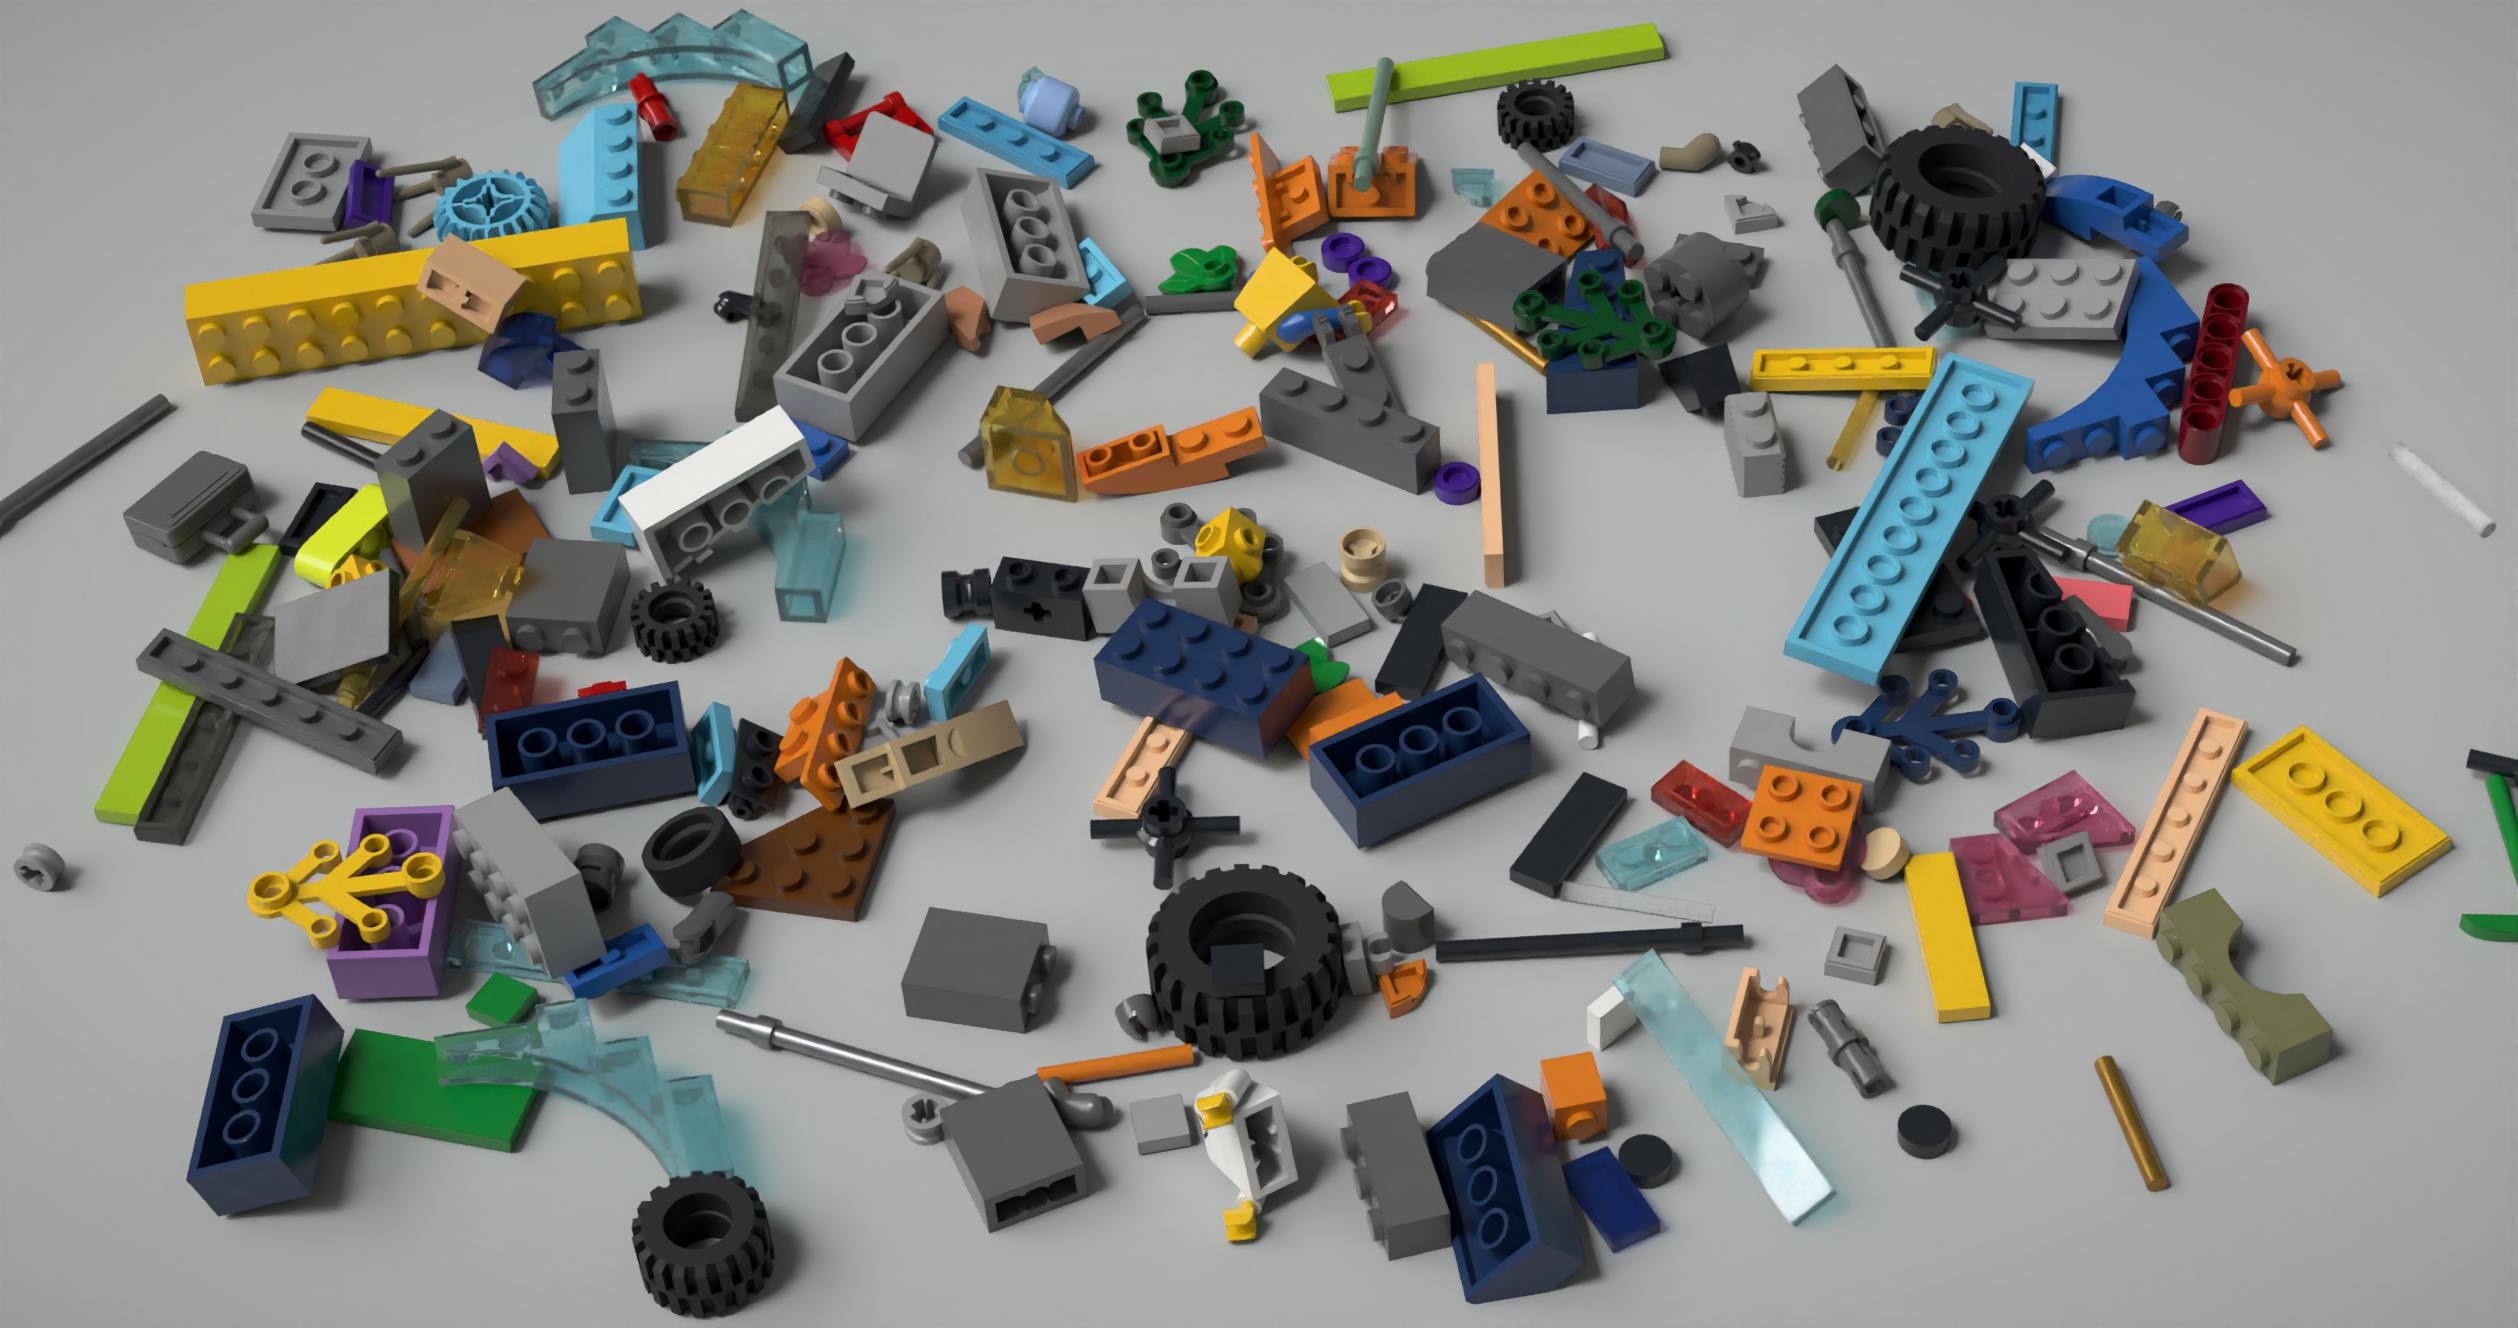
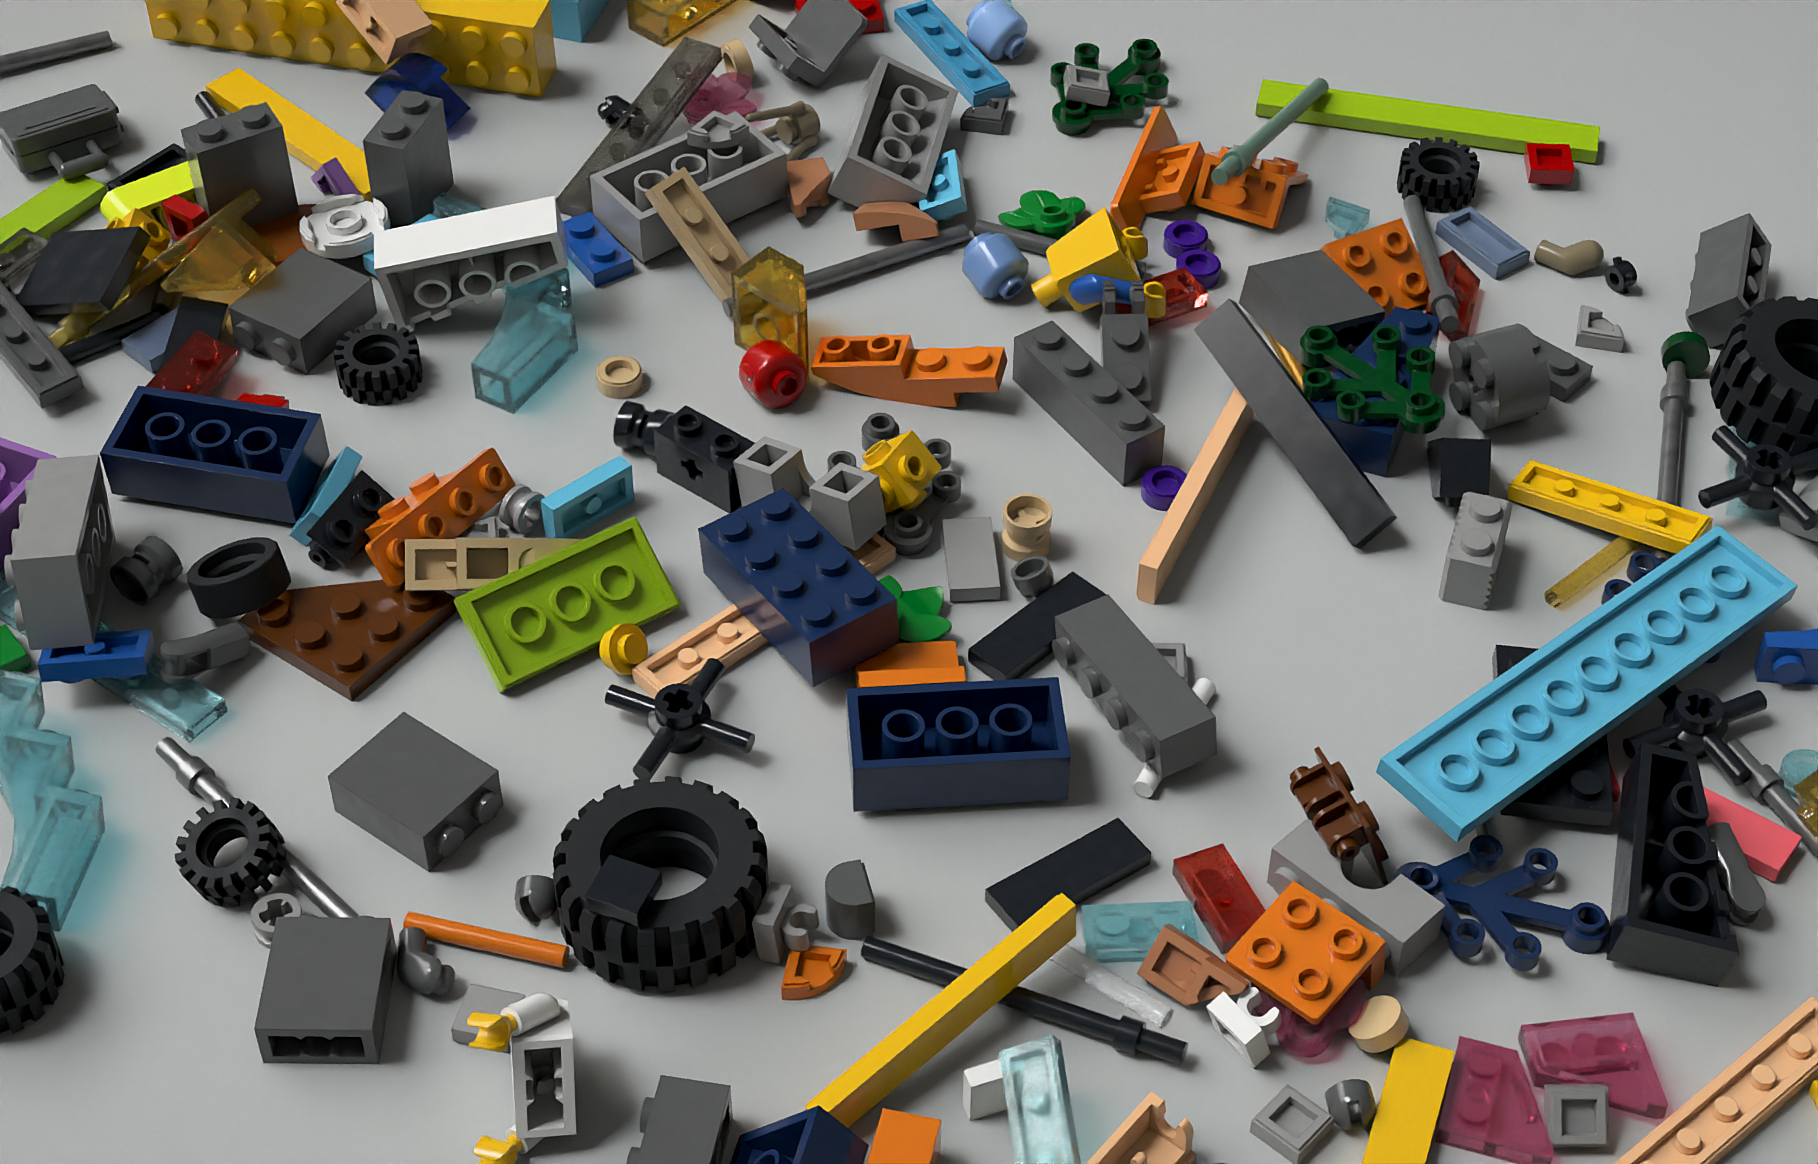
camera: 20 degrees right, 0 degrees up
none -> red plate [161,194,215,255]
none -> black tyre [175,798,286,907]
none -> white tile [300,194,390,259]
none -> lime tile [453,516,681,693]
none -> tan tile [596,356,643,399]
none -> yellow plate [599,623,648,675]
none -> tan plate [645,167,763,302]
none -> red head [739,339,808,408]
none -> yellow tile [805,893,1076,1128]
none -> dark grey tile [960,98,1009,135]
none -> medium blue head [962,232,1029,299]
none -> nougat slope [1136,924,1250,1006]
none -> black tile [1194,299,1397,549]
none -> white tile [1206,987,1283,1068]
none -> reddish brown hinge [1290,747,1389,886]
none -> dark grey hinge [1325,1079,1376,1130]
none -> red plate [1524,143,1575,185]

